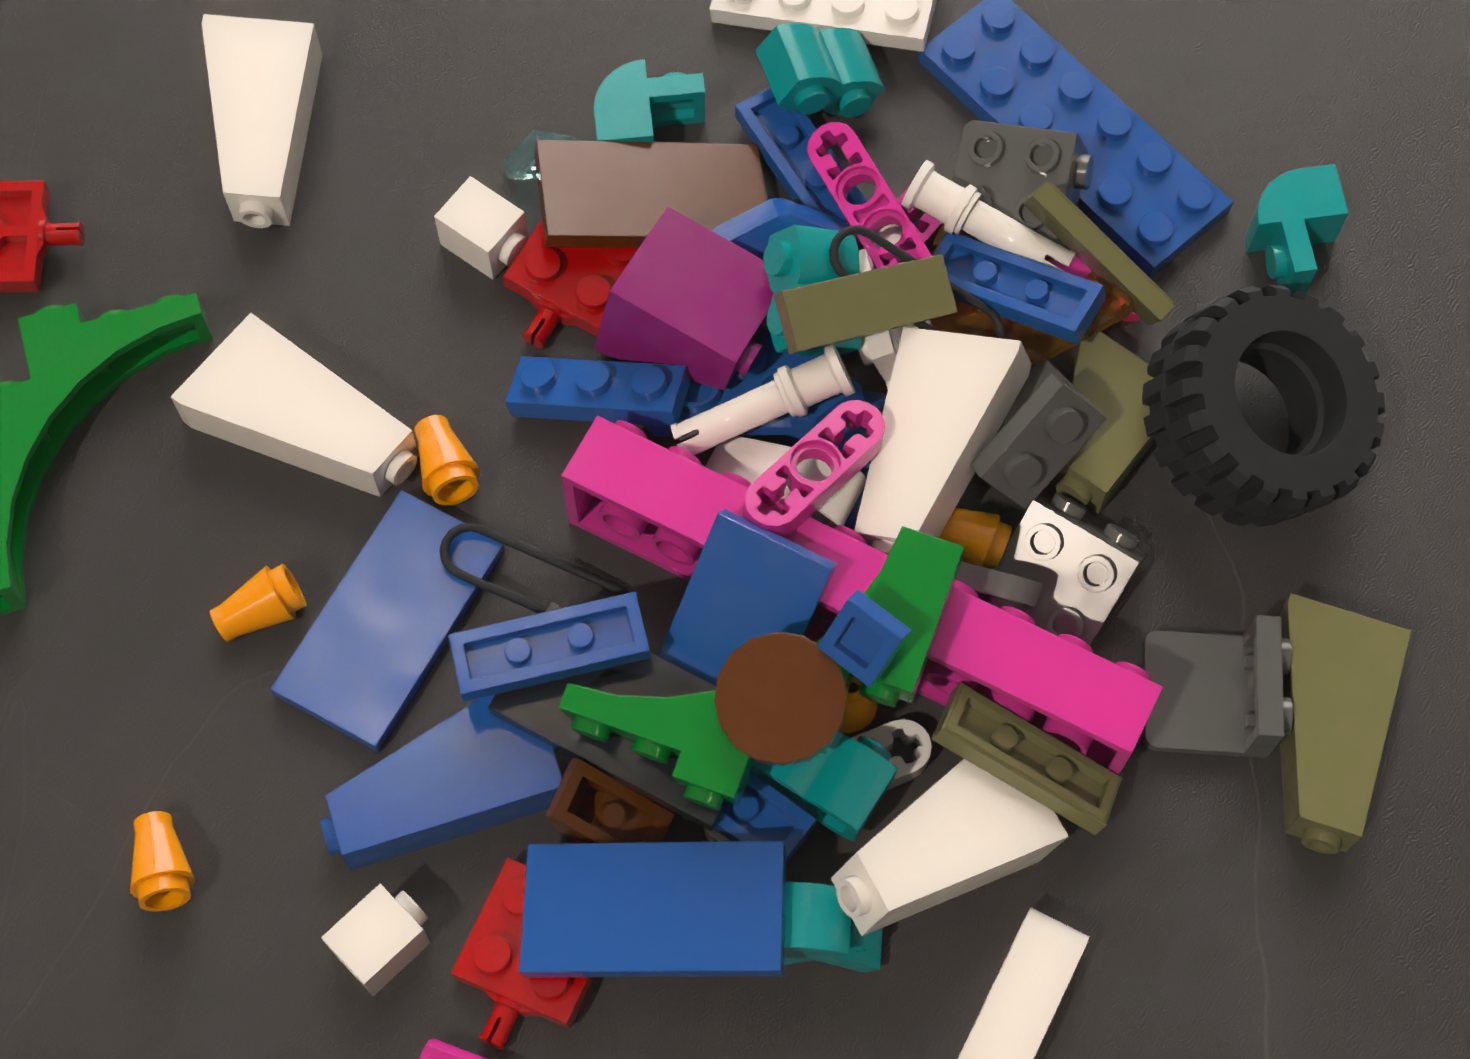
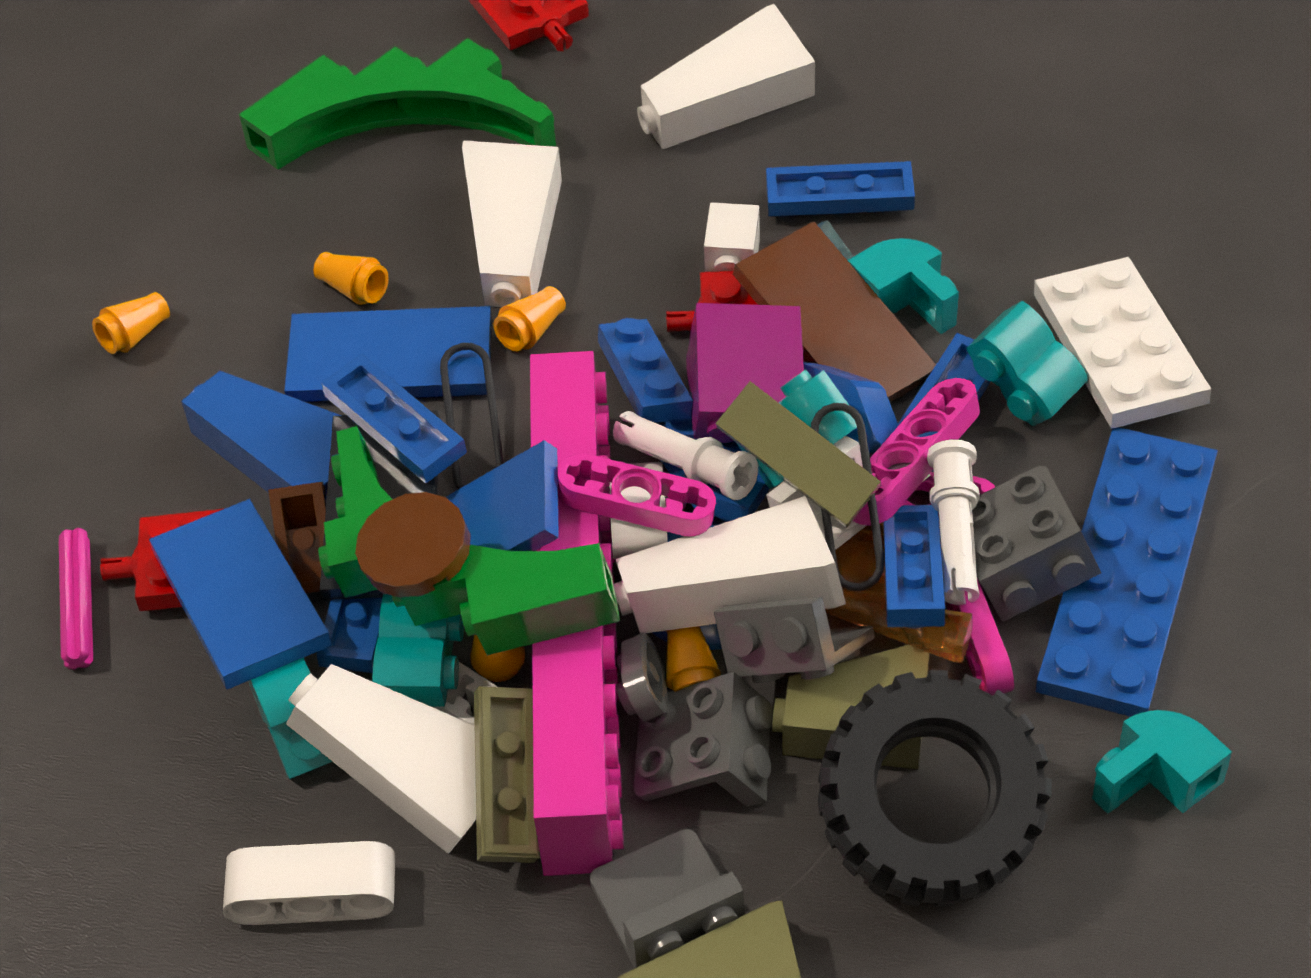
camera: 65 degrees right, 15 degrees down
white brick [321,884,431,996] -> none
blue tile [817,590,912,688] -> none
olive tile [1022,181,1175,325] -> none
none -> blue plate [766,161,915,217]

